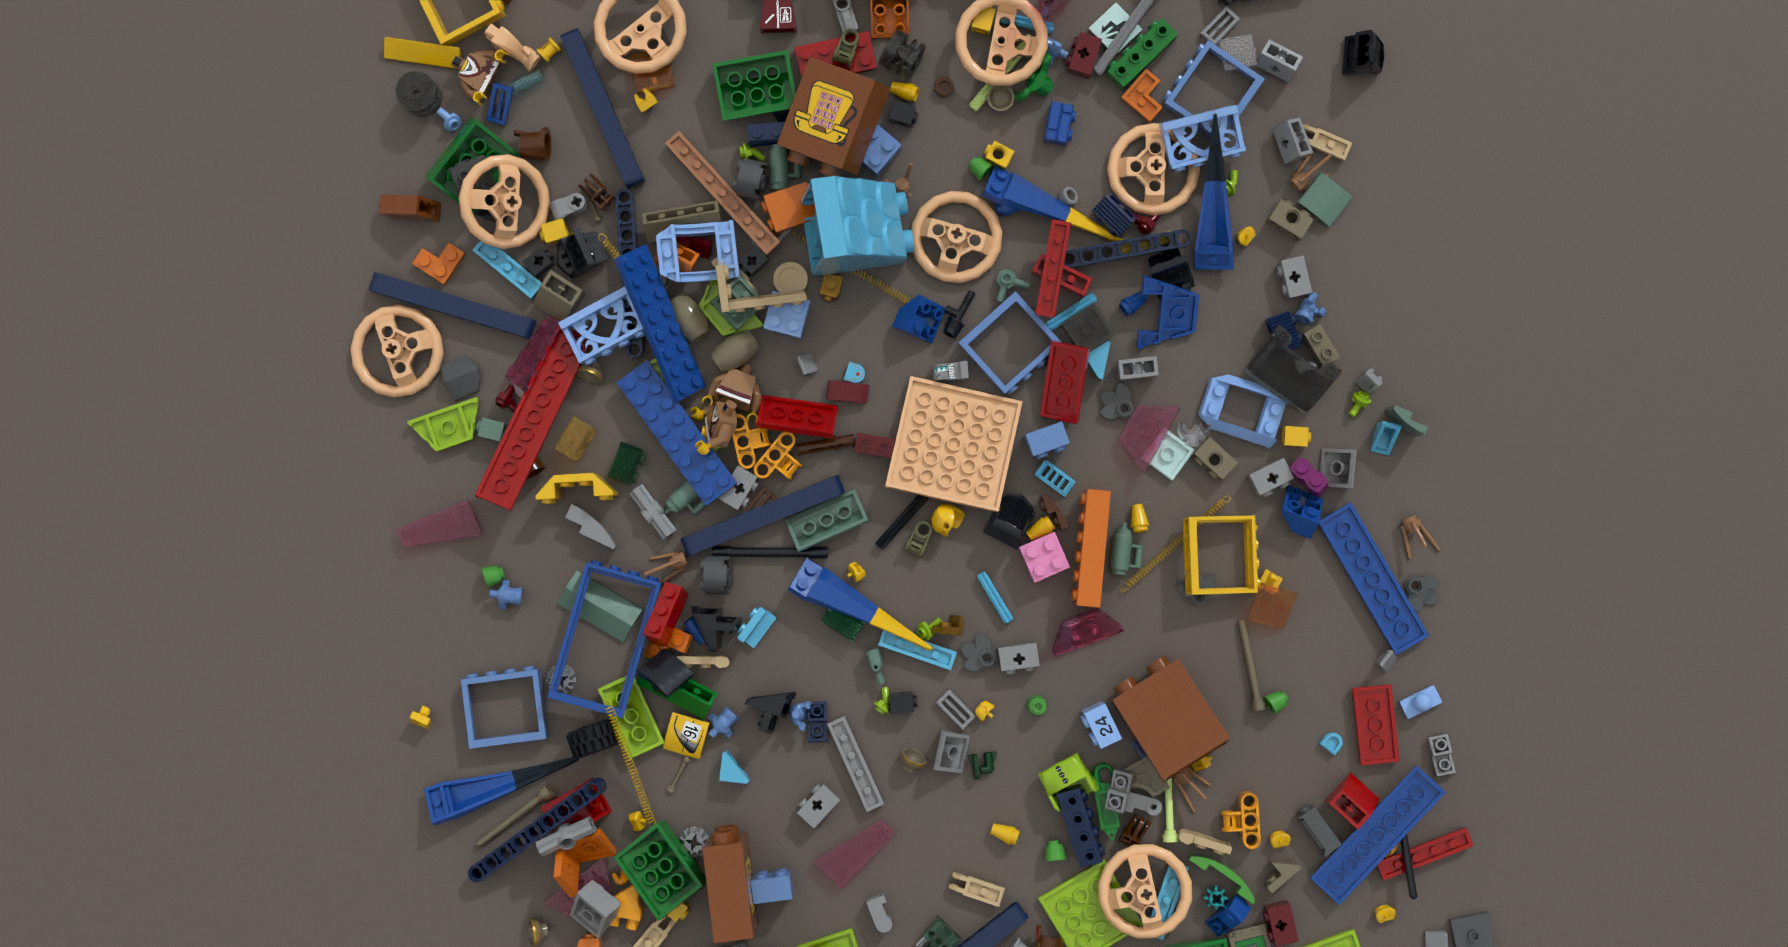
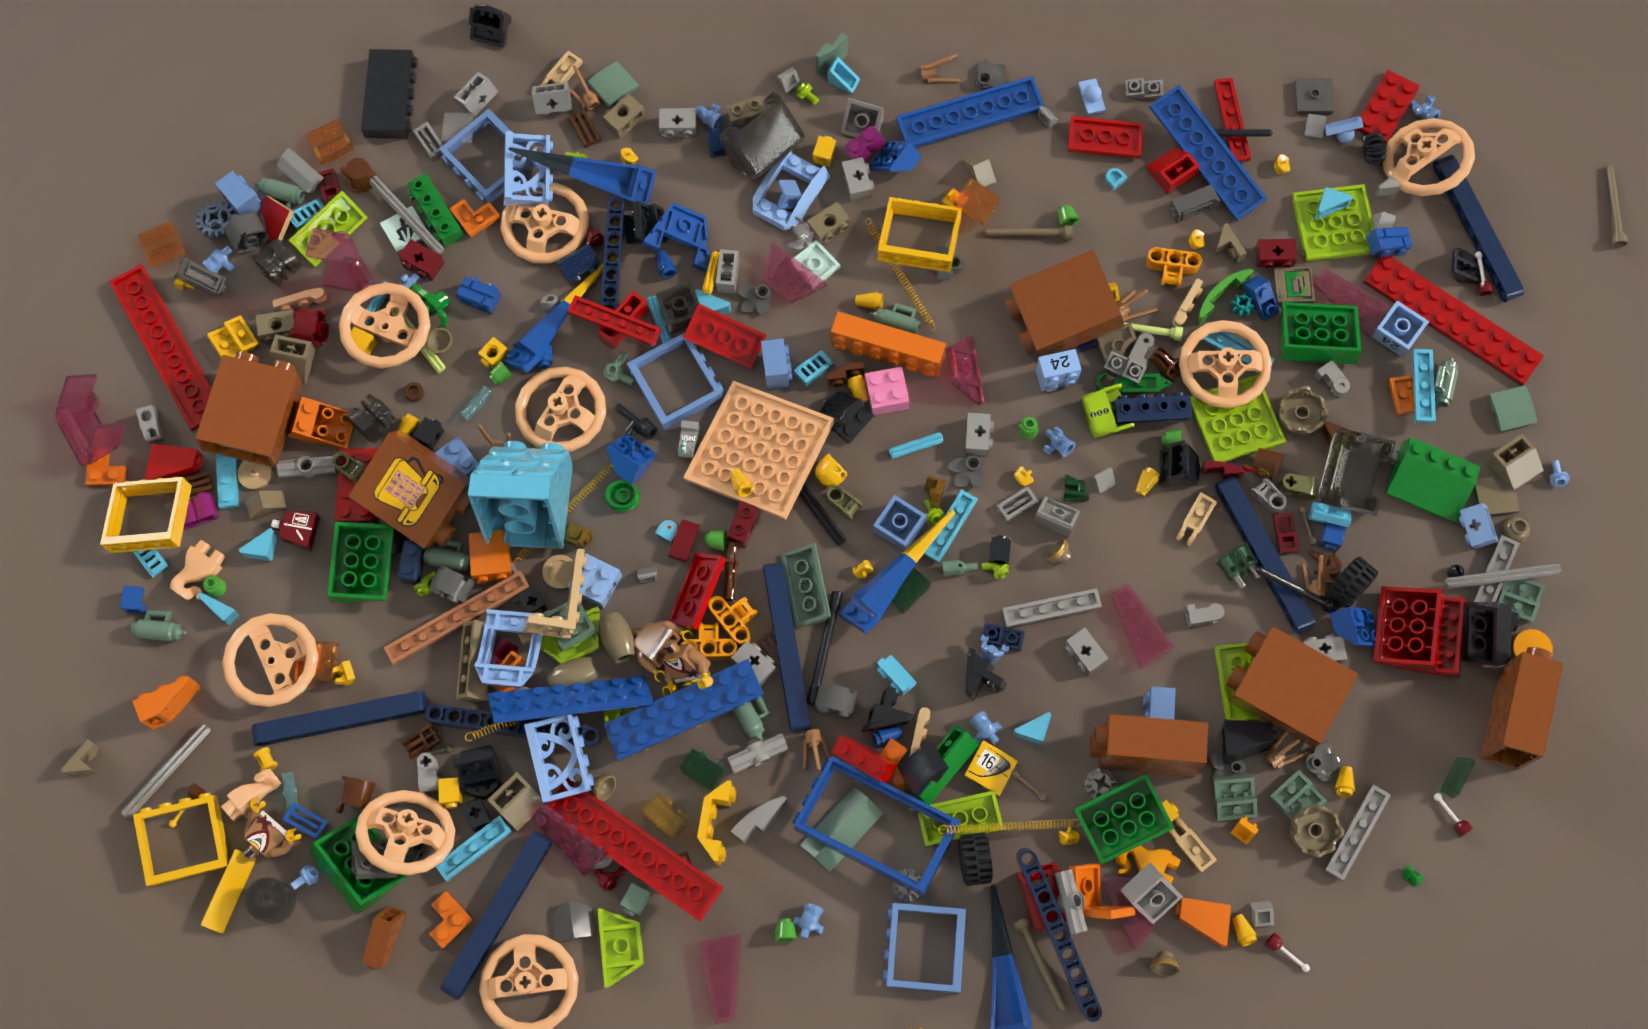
camera: 80 degrees left, 15 degrees down
none -> clear light blue pin [460,385,493,421]
none -> reddish brown tile [569,109,601,148]
none -> green piece [605,480,640,512]
none -> yellow axle [702,251,720,295]
none -> bright green hat [705,530,728,551]
none -> yellow cone [729,468,753,497]
none -> medium blue panel [778,180,802,209]
none -> medium blue brick [873,495,927,552]
none -> slope [963,153,996,191]
none -> medium blue piece [1043,427,1076,457]
none -> light grey slope [1092,468,1115,493]
none -> black piece [1159,440,1200,488]
none -> dark red slope [1201,461,1244,480]

